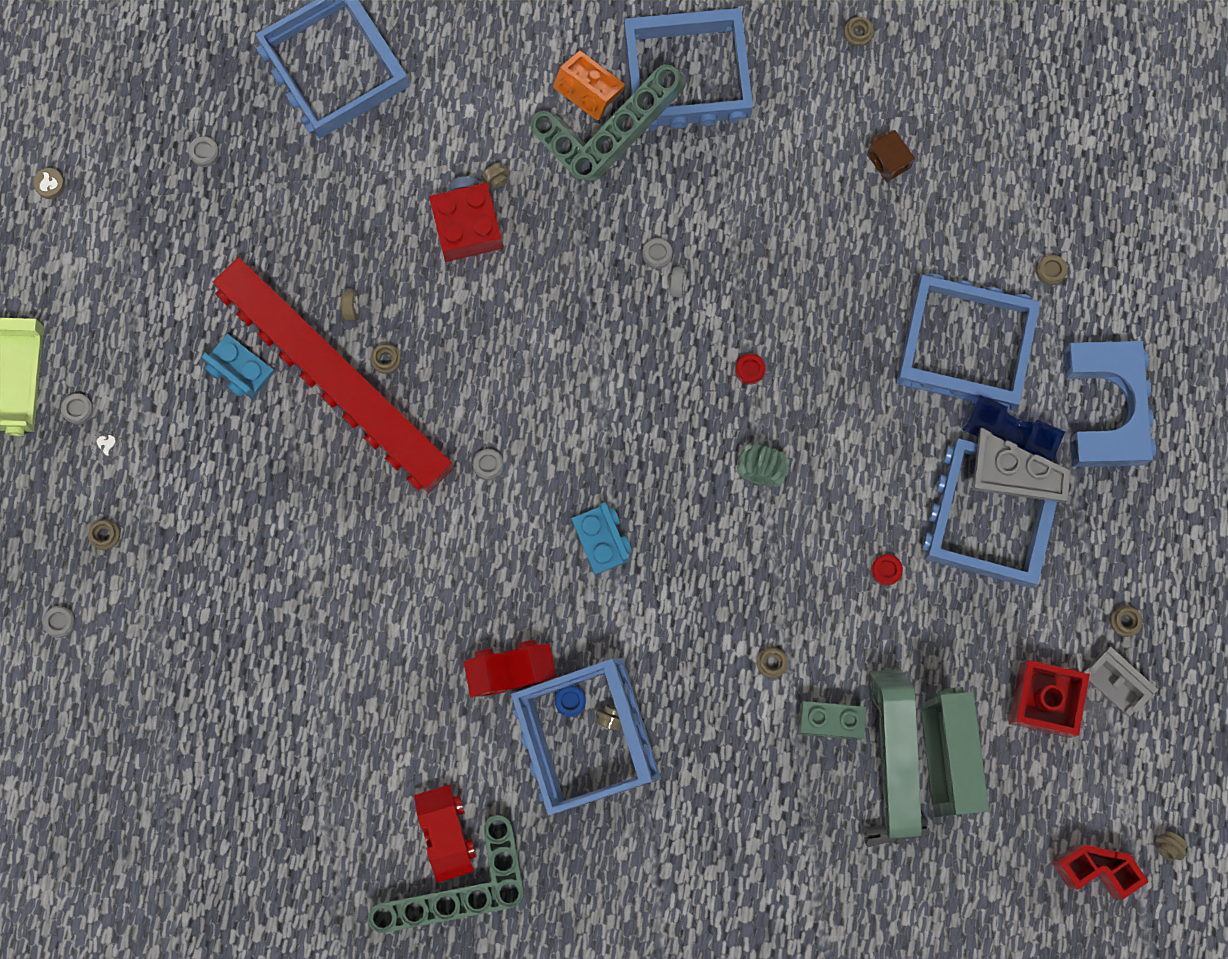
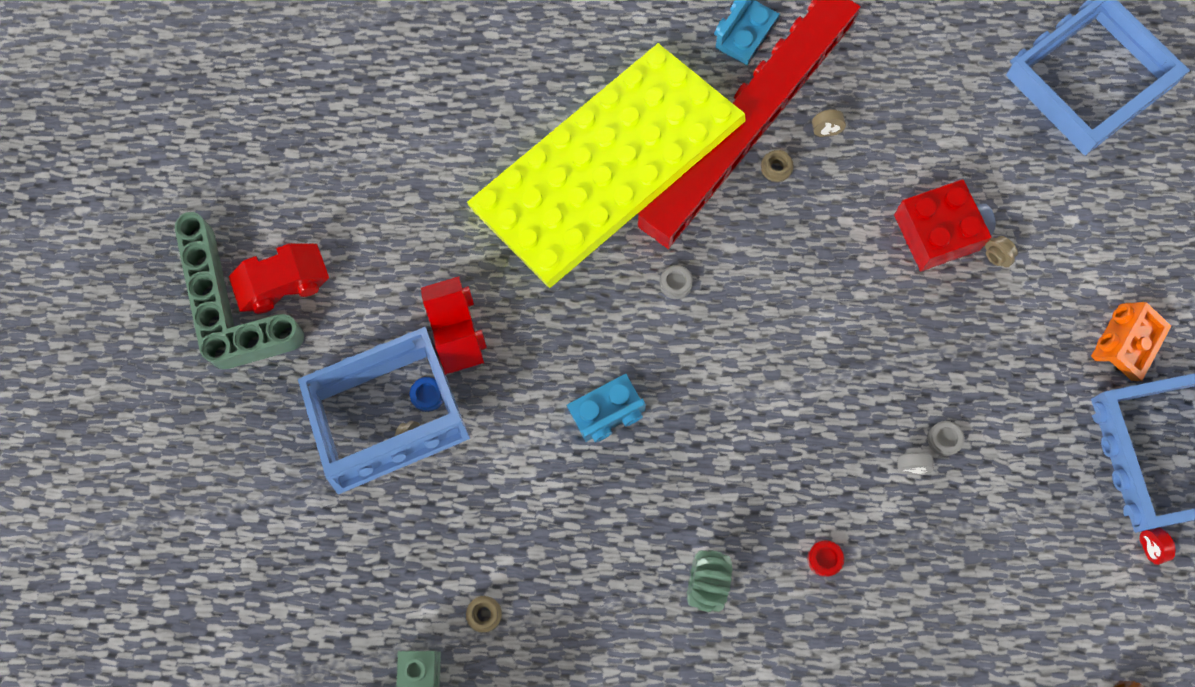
camera: 90 degrees right, 5 degrees down
sand green beam [530,64,686,182] -> none
none -> neon yellow plate [467,43,746,288]
none -> red tile [1139,527,1176,565]

